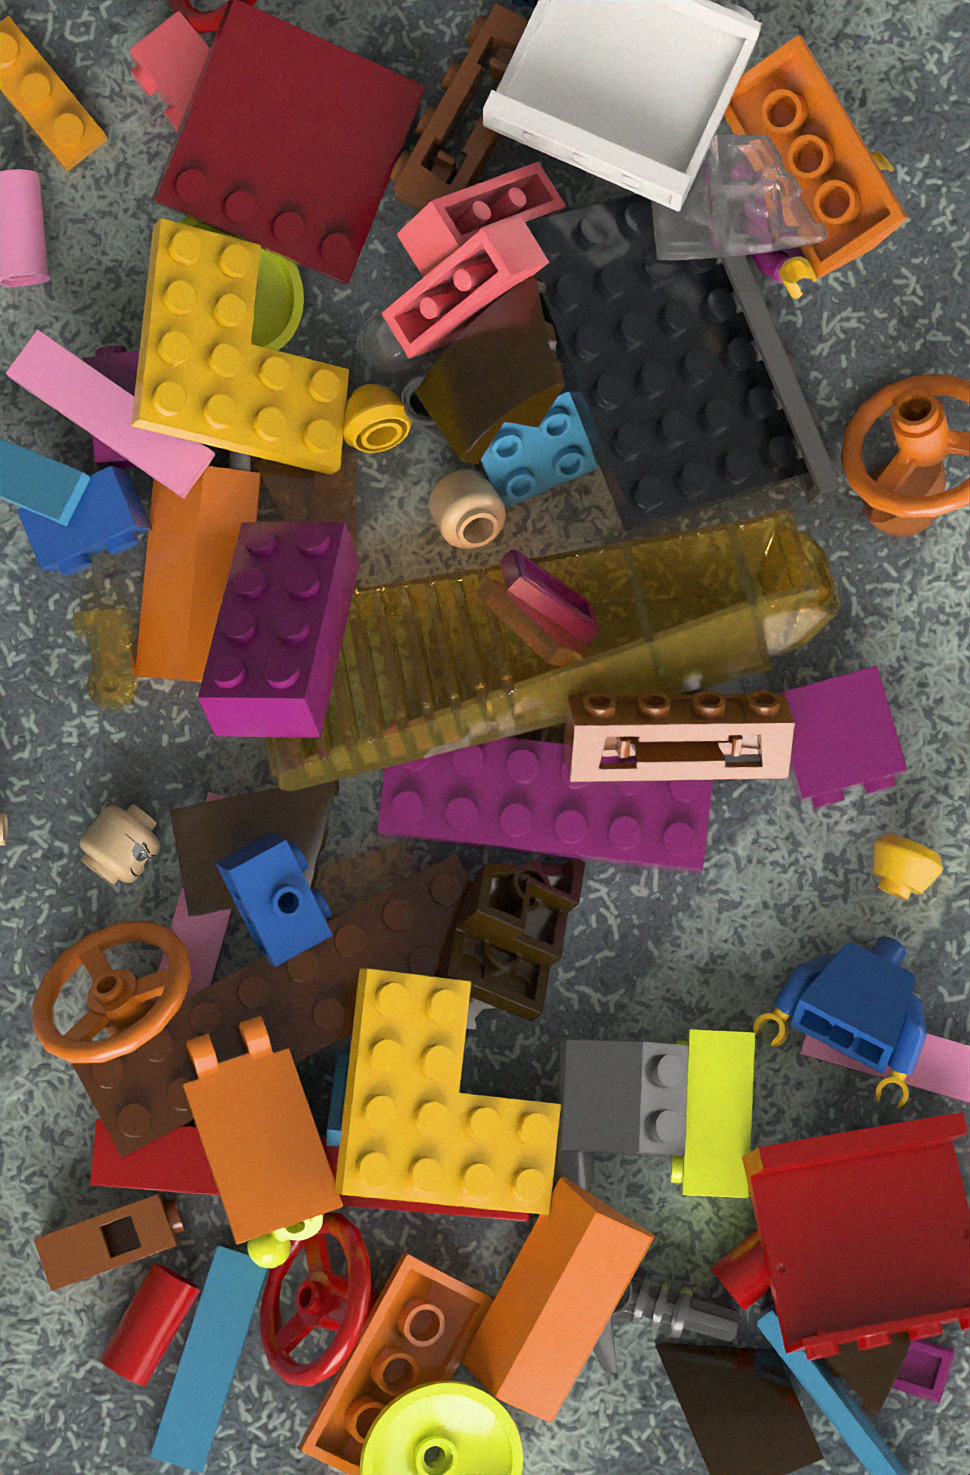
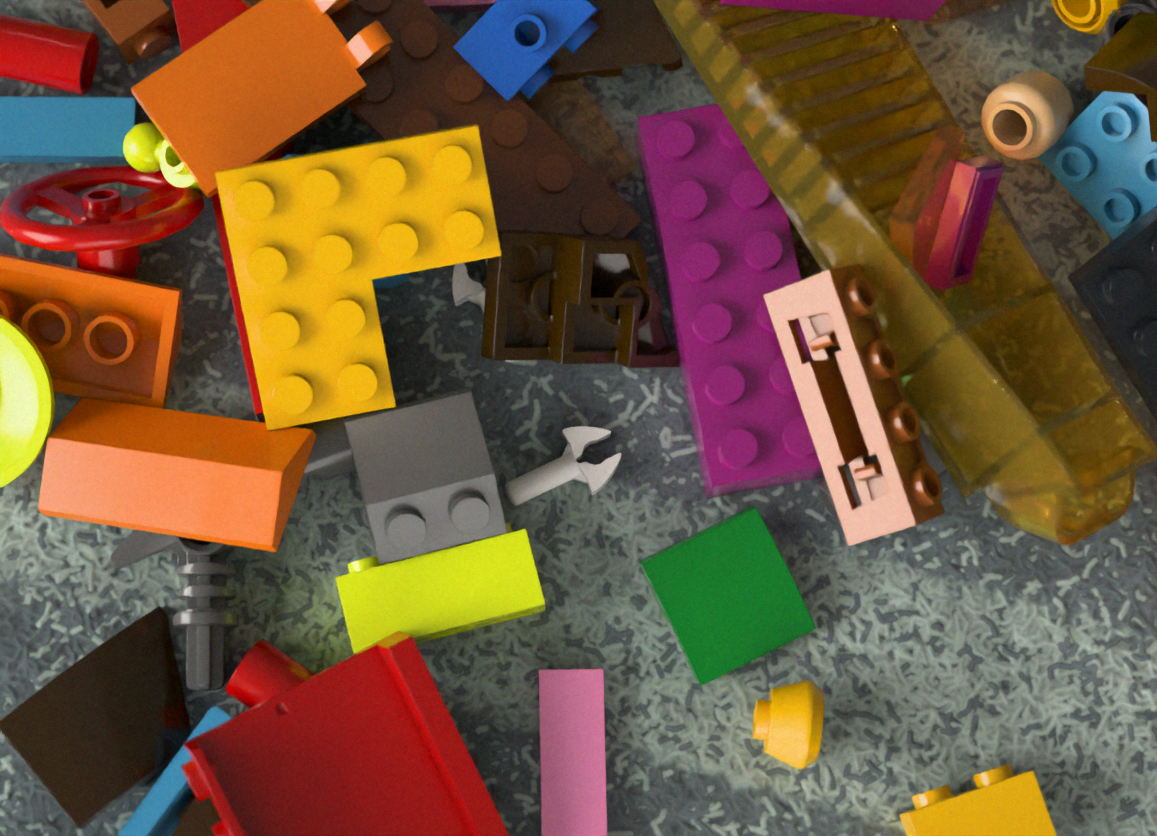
camera: 65 degrees right, 5 degrees down
blue torso [753,936,927,1109] -> none
magenta brick [780,666,908,809] -> none
none -> white bar [504,426,621,506]
none -> green slope [639,505,816,686]

